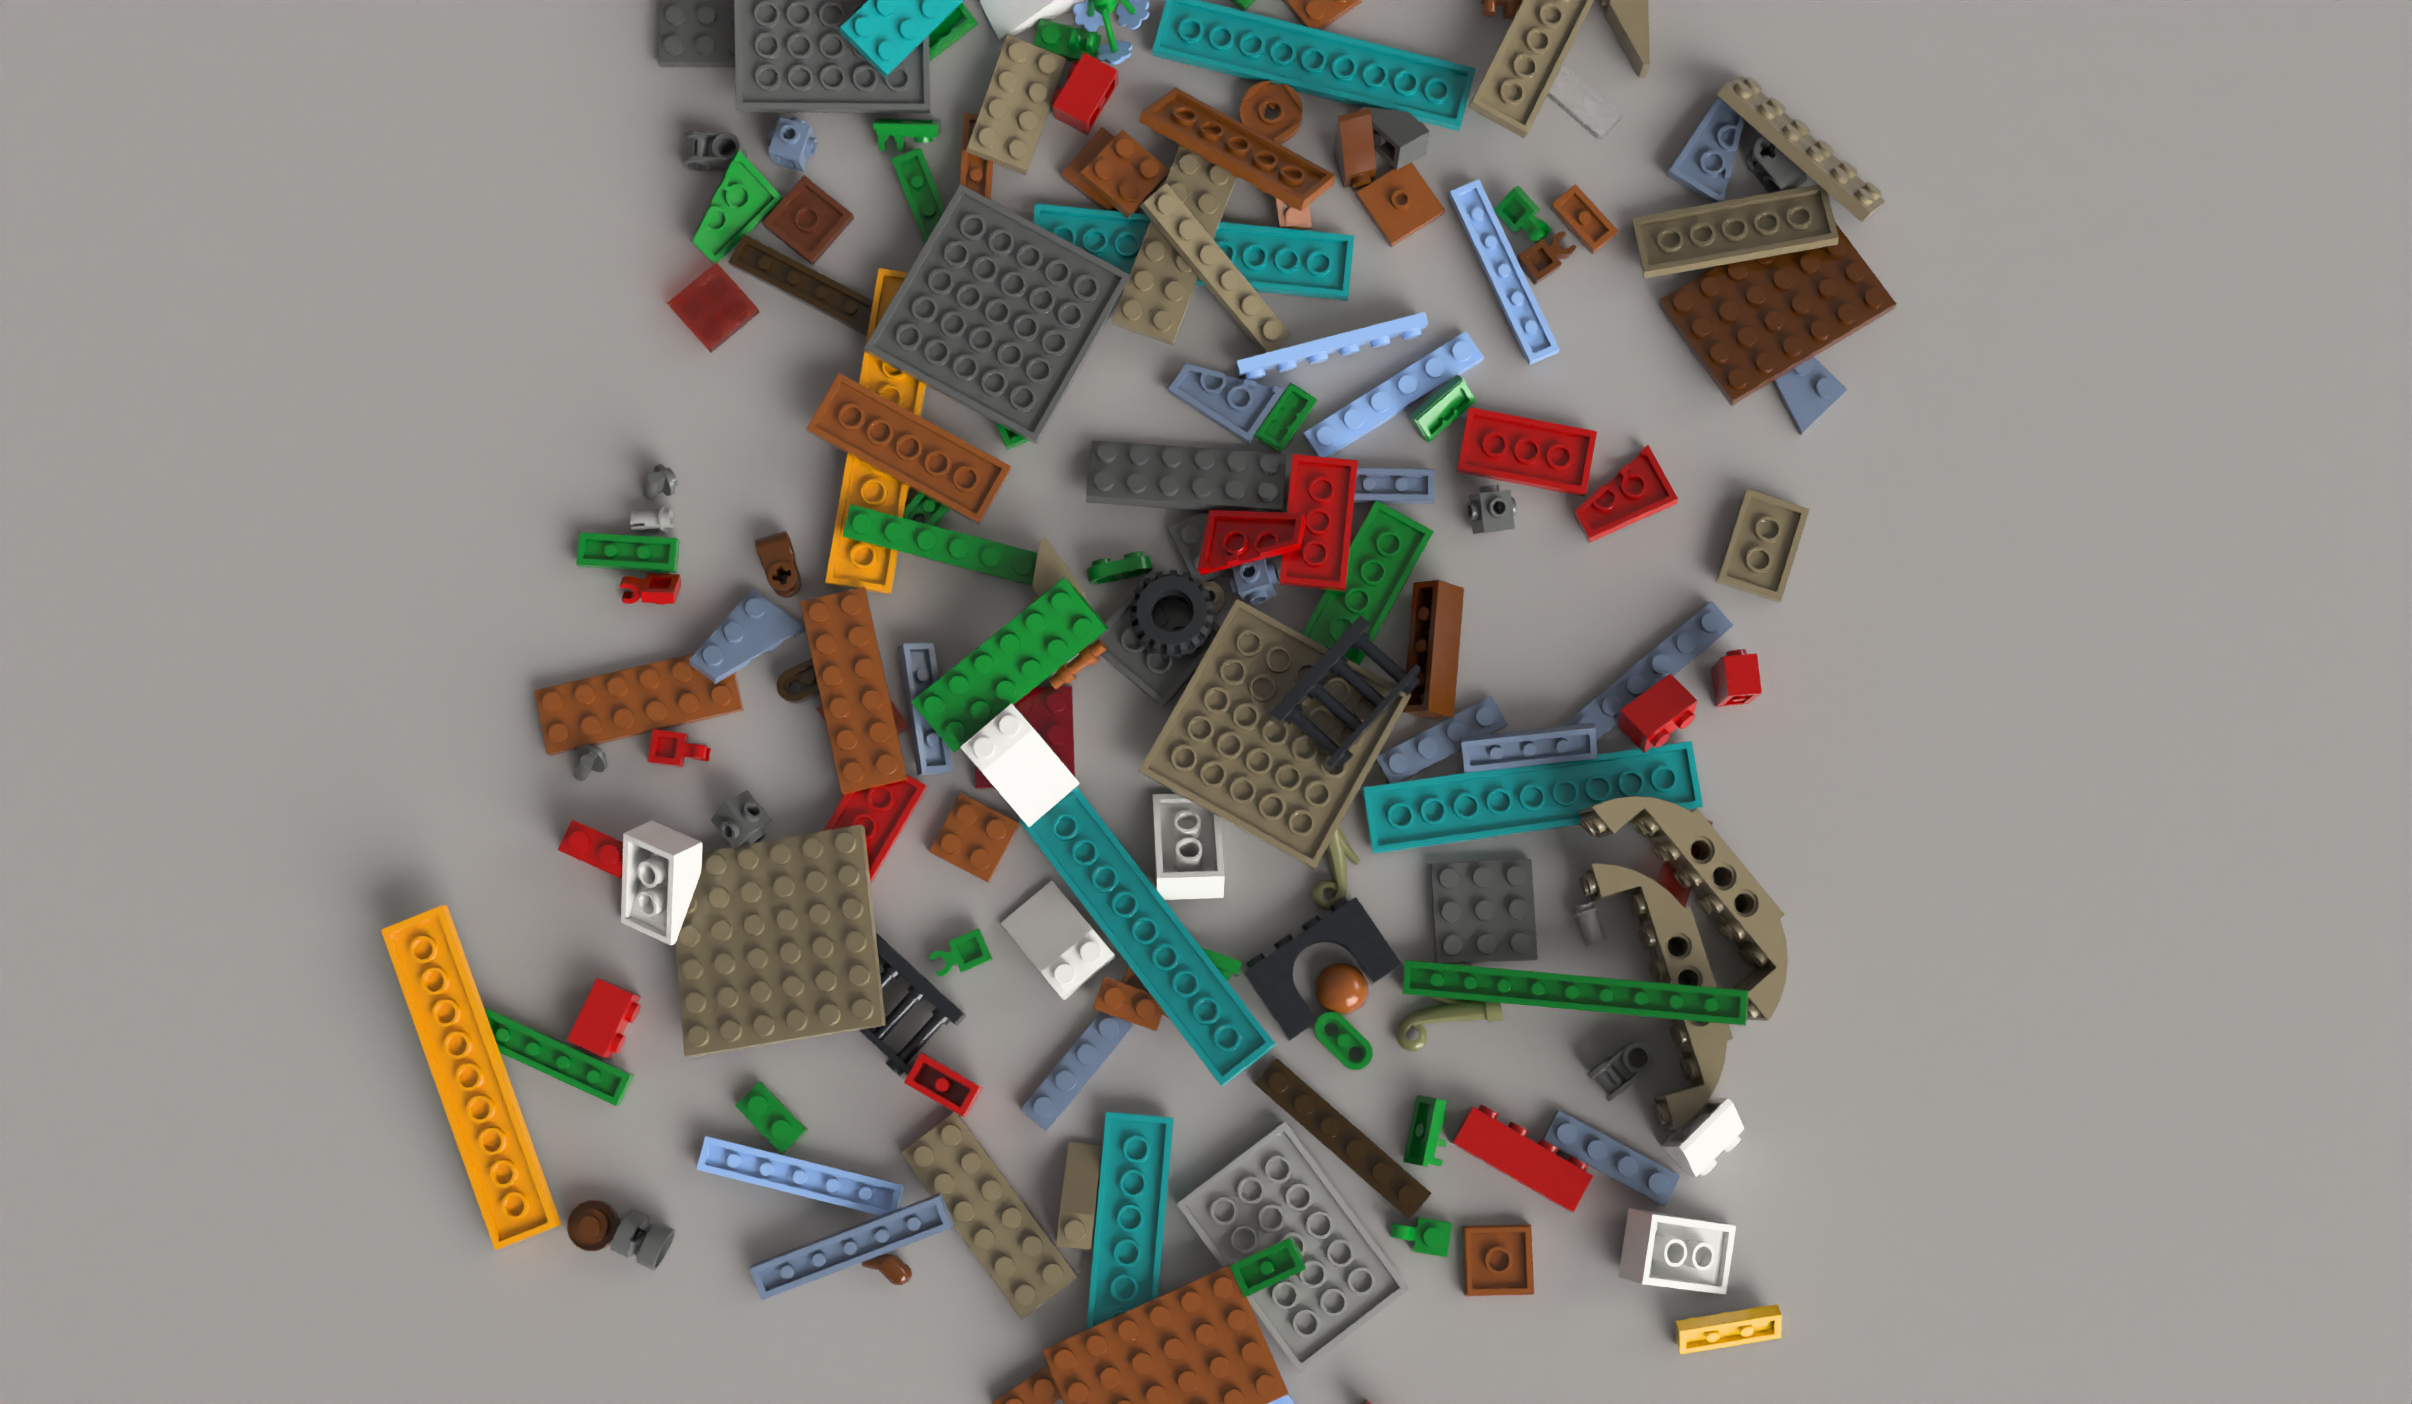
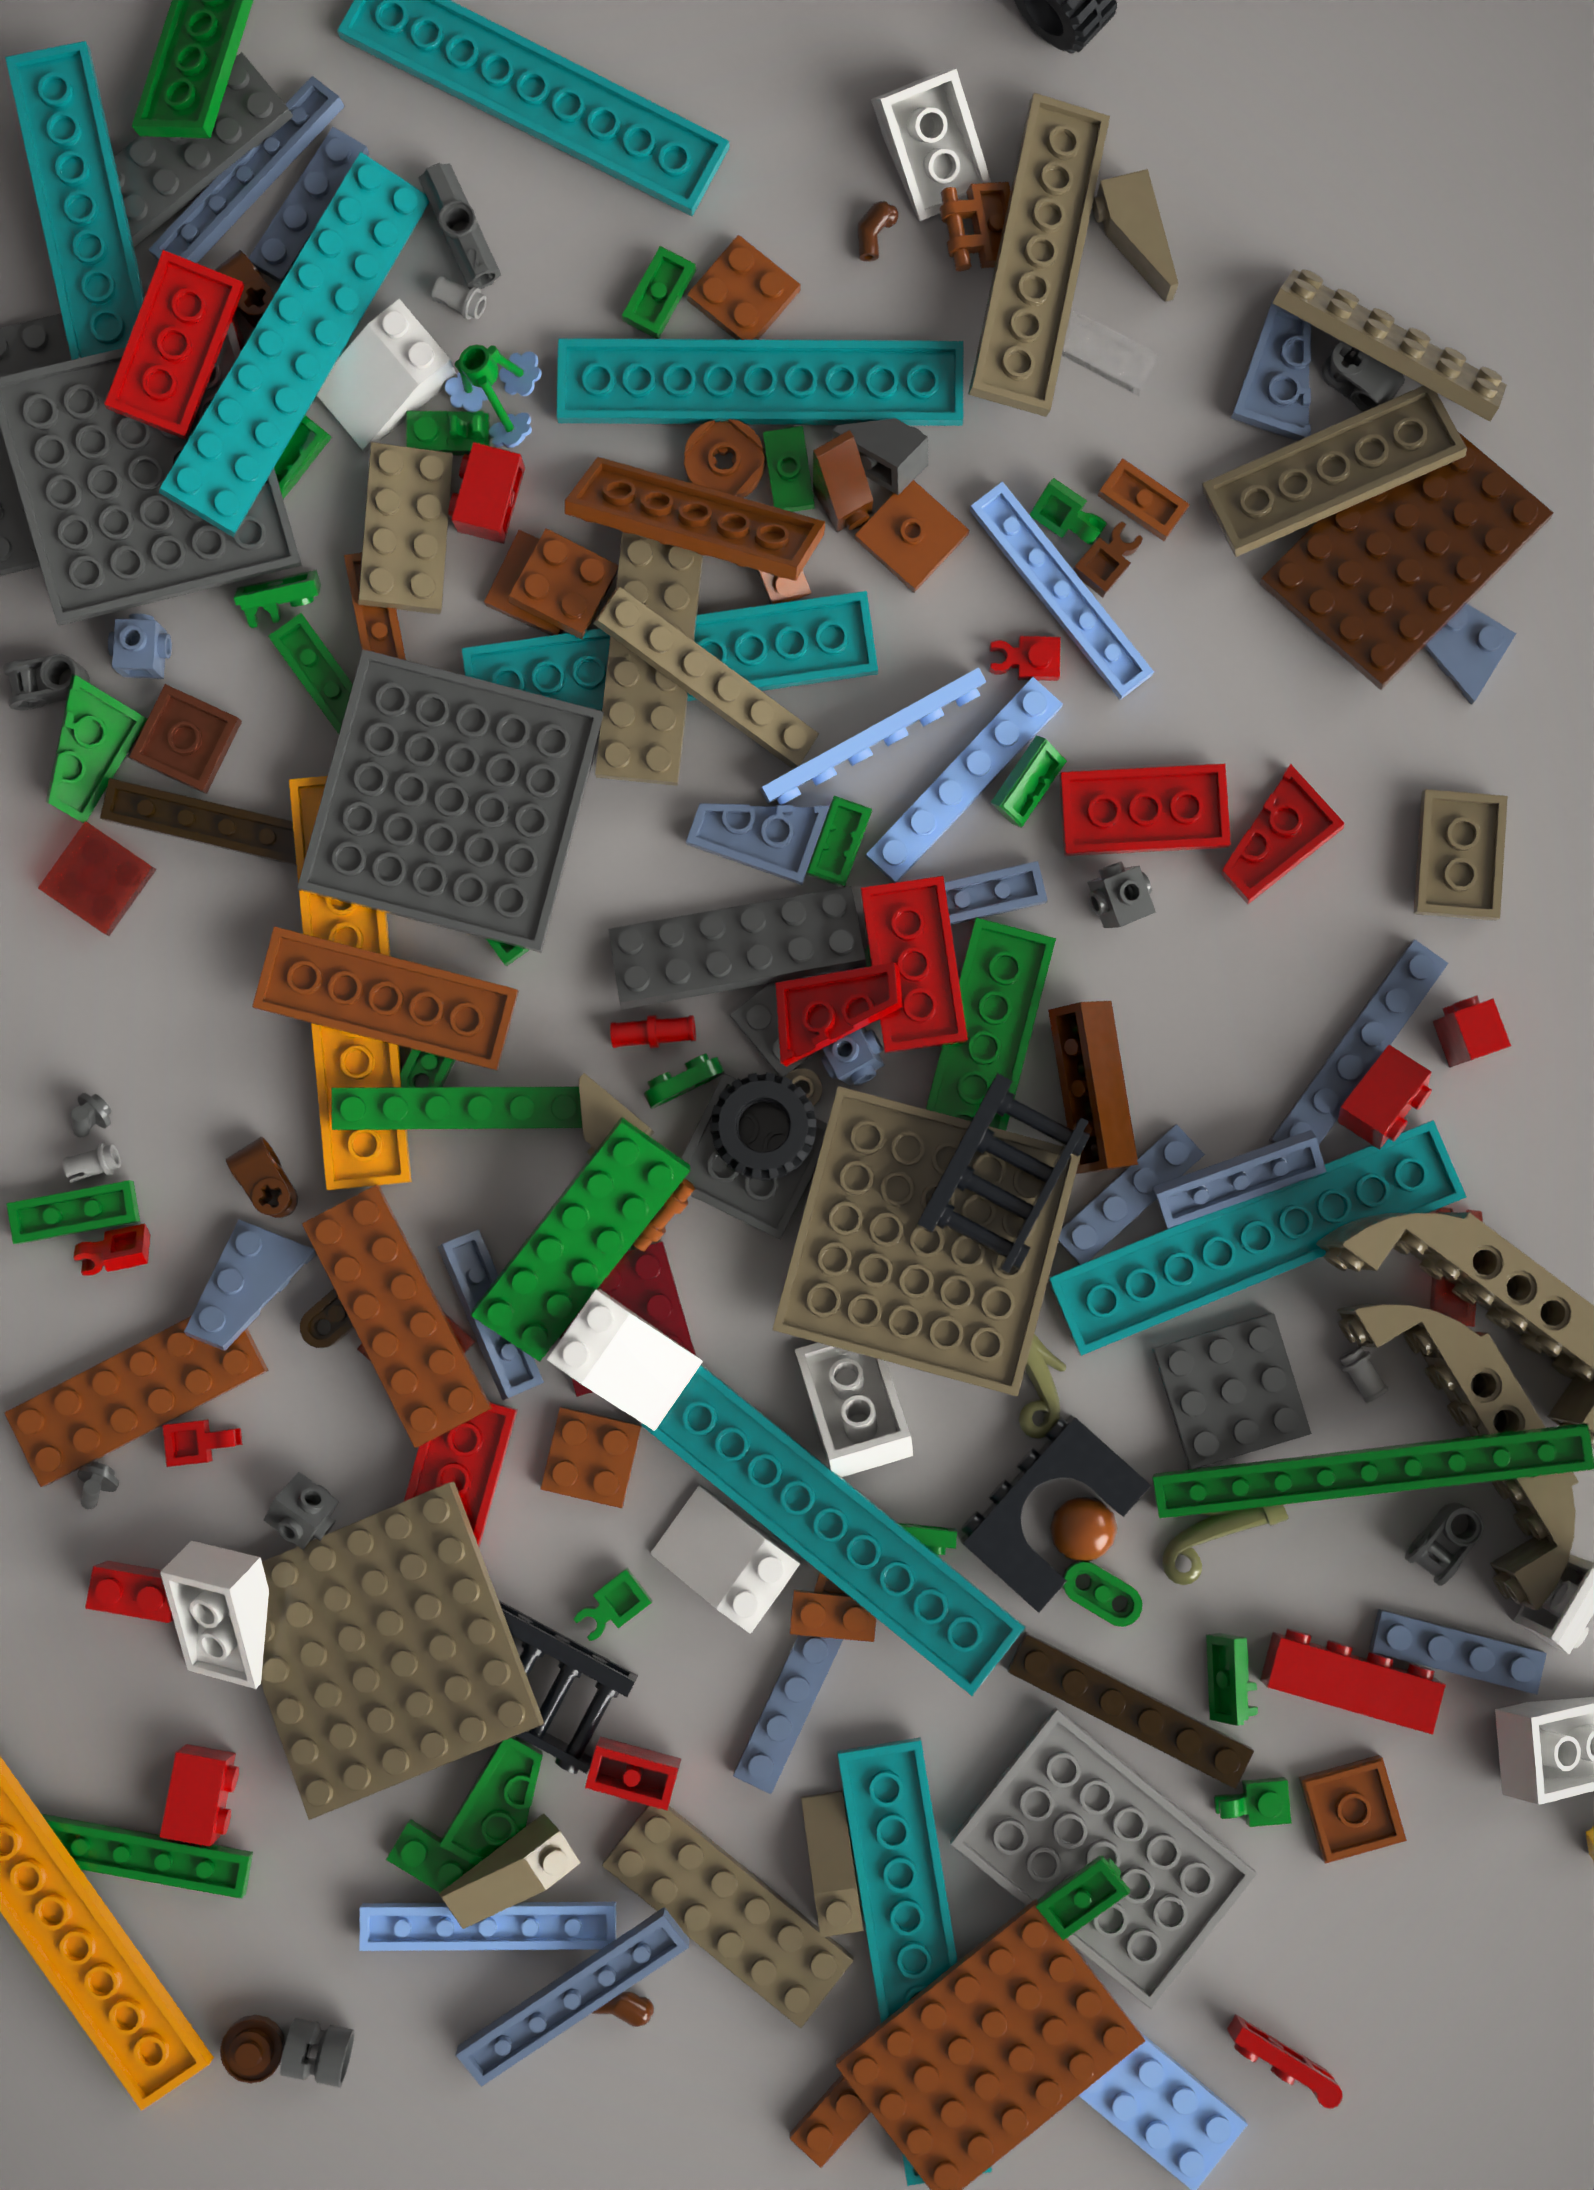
camera: 10 degrees left, 5 degrees up
none -> dark tan slope [439,1813,581,1929]
none -> green wing [440,1736,543,1866]
none -> red pin [610,1015,696,1048]
none -> green plate [763,426,815,512]
none -> red plate [989,636,1061,681]

